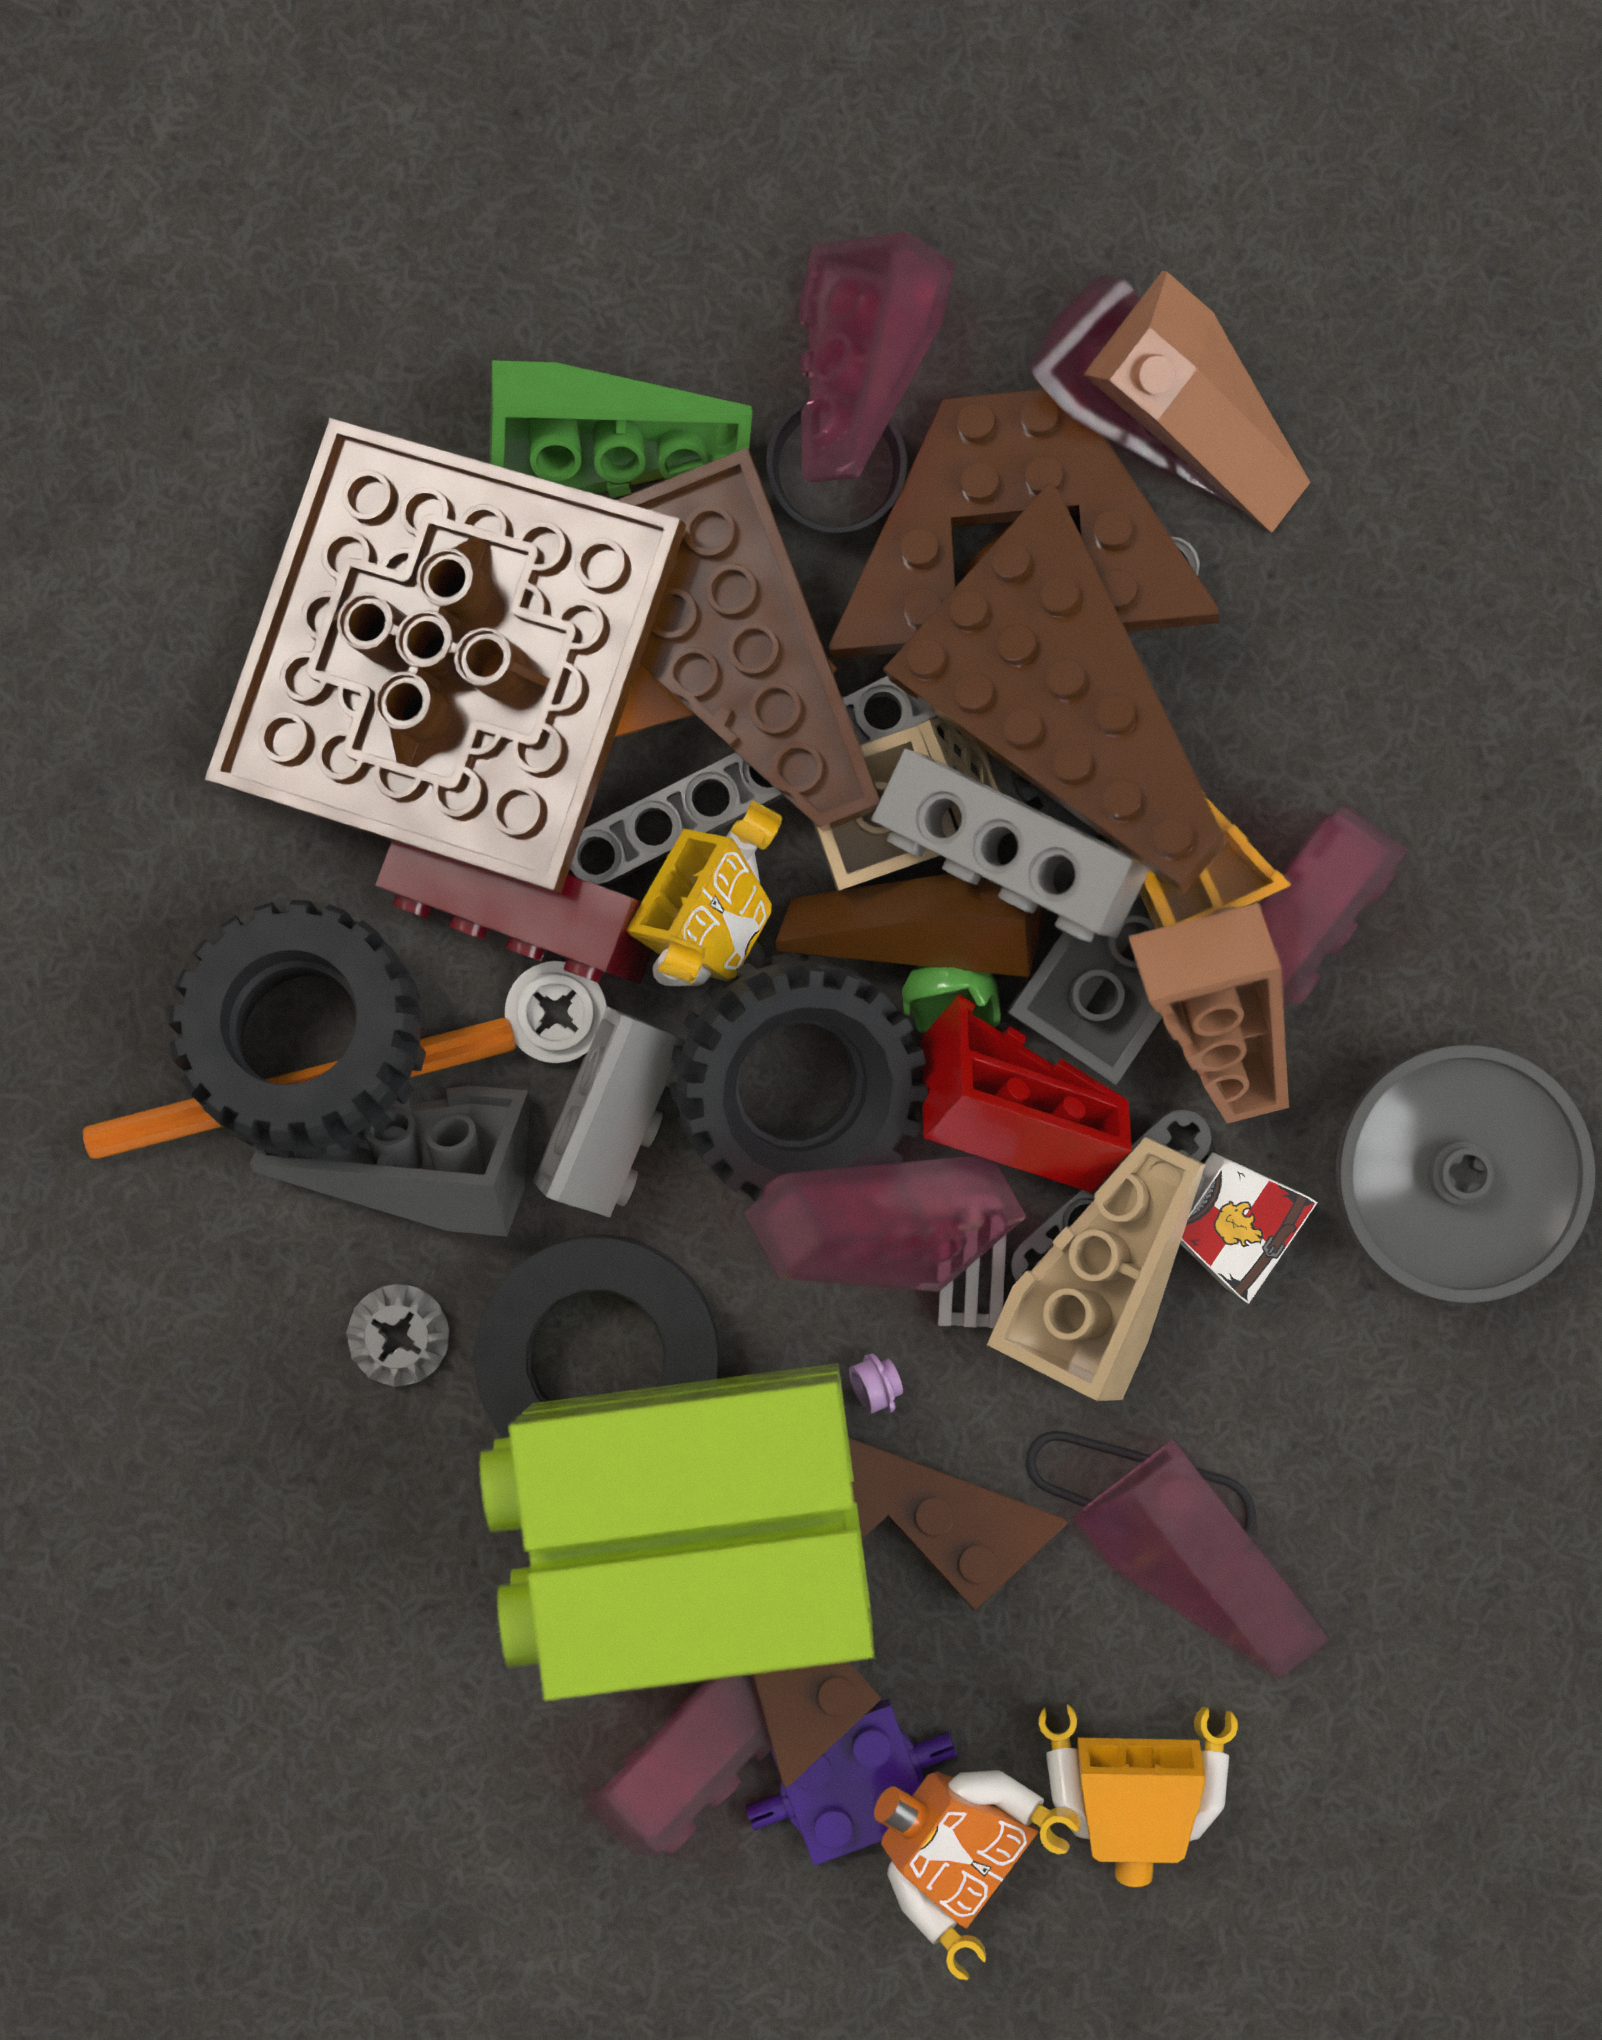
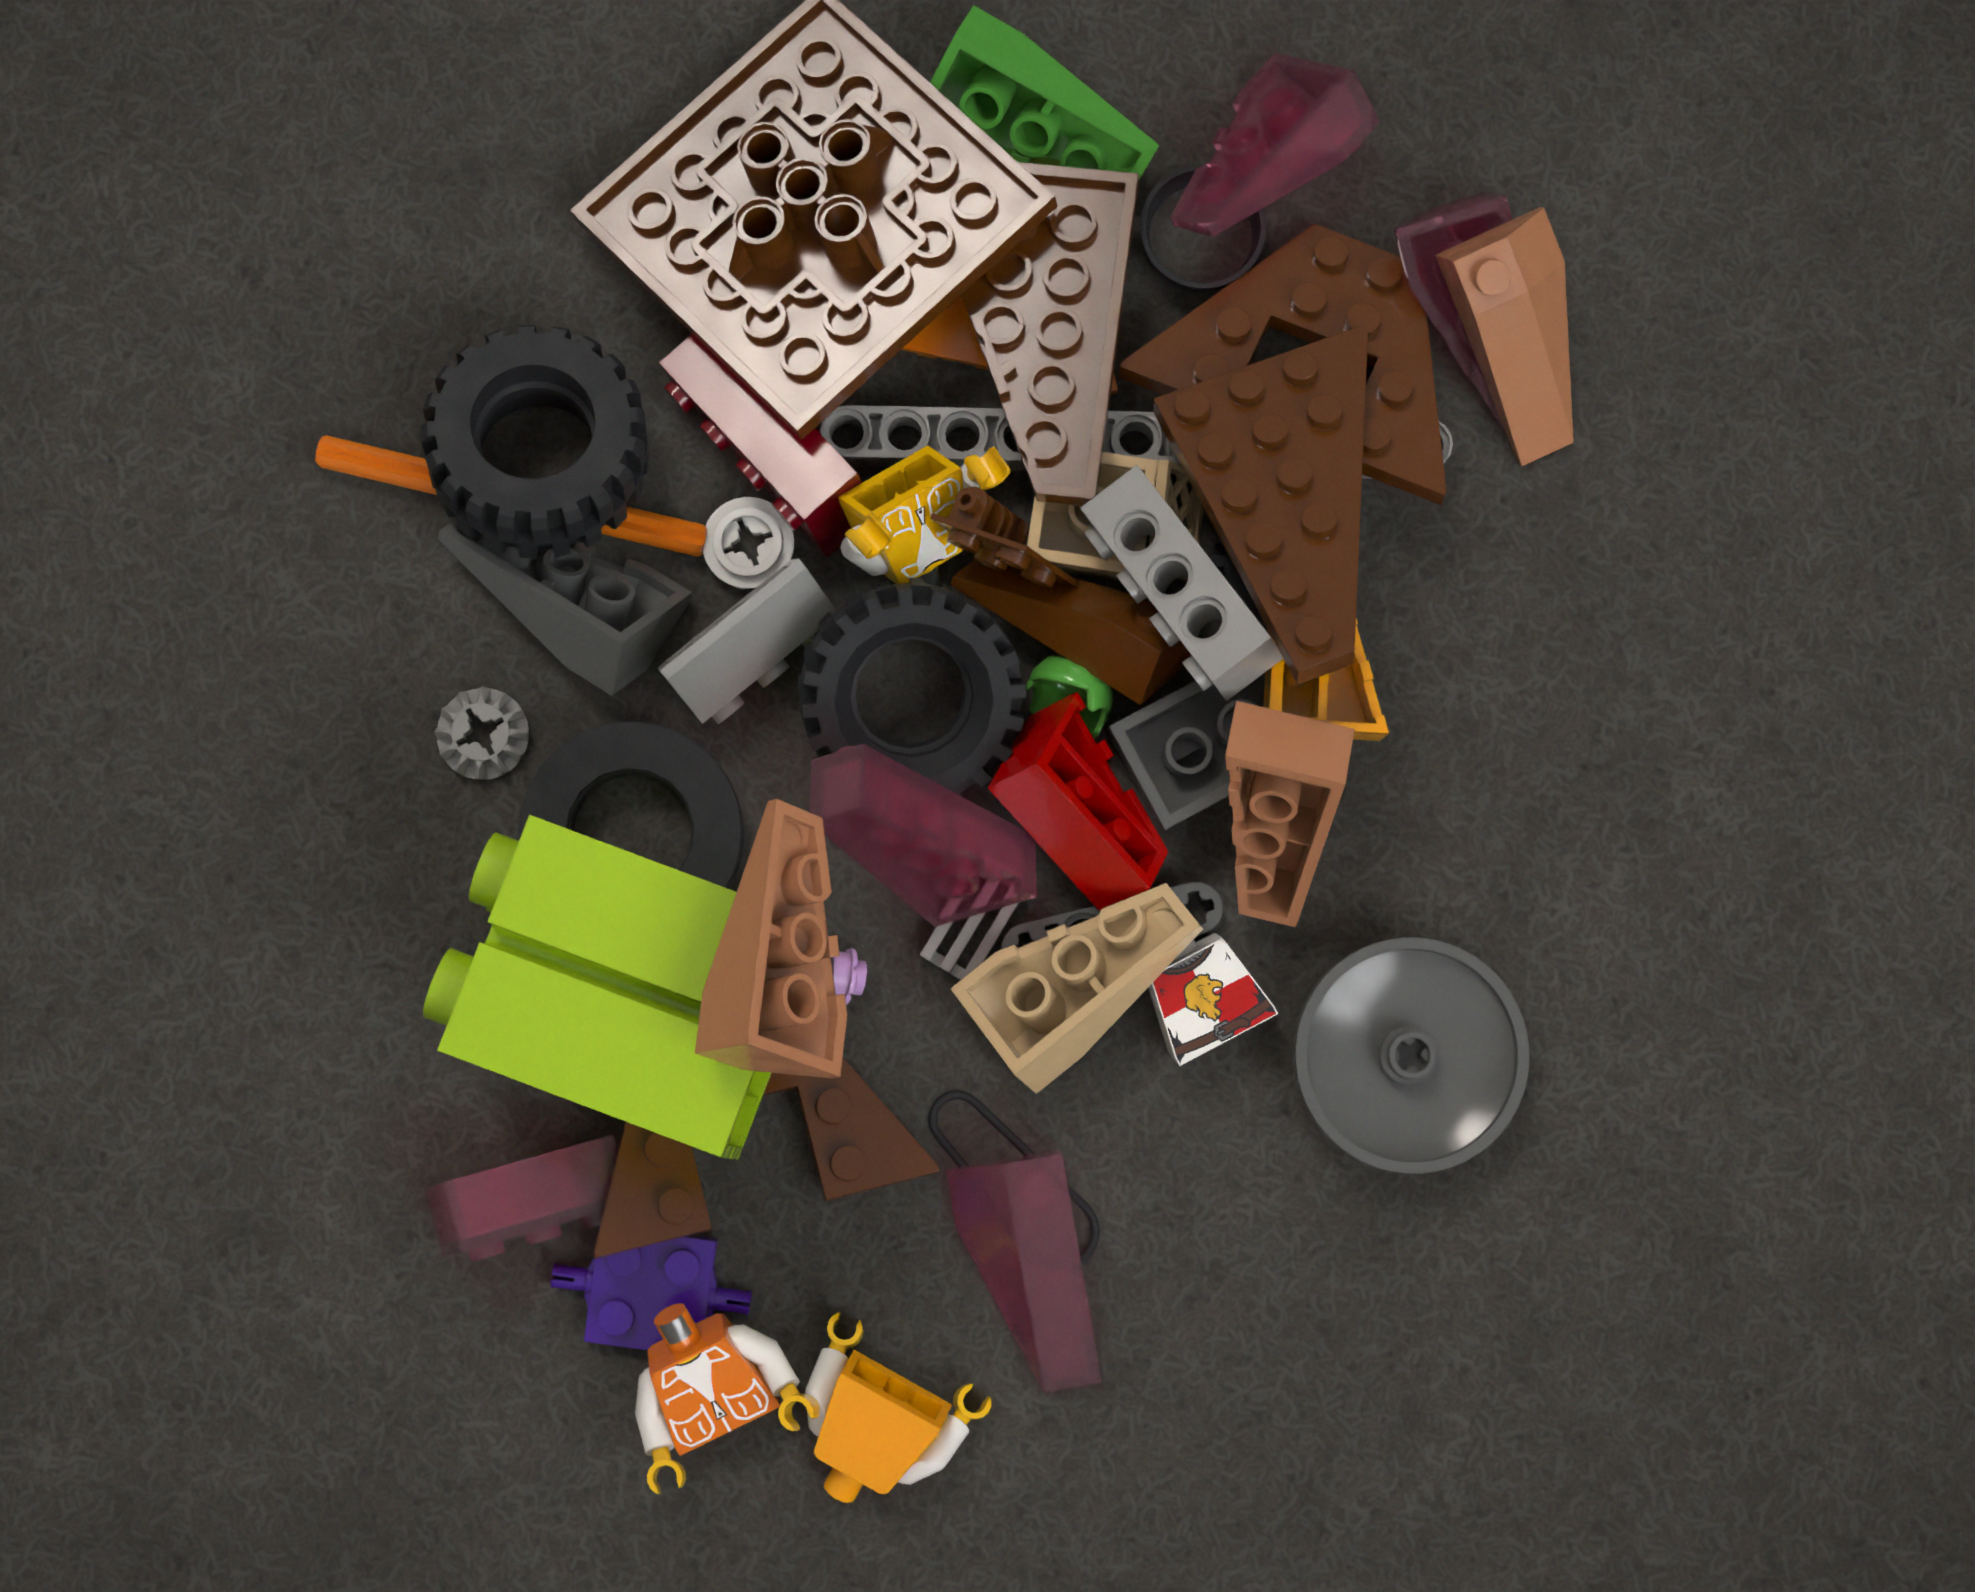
camera: 25 degrees right, 5 degrees down
clear pink wedge [1259,803,1408,1009] -> none
none -> nougat wedge [695,799,847,1078]
none -> reddish brown hinge [930,487,1079,589]

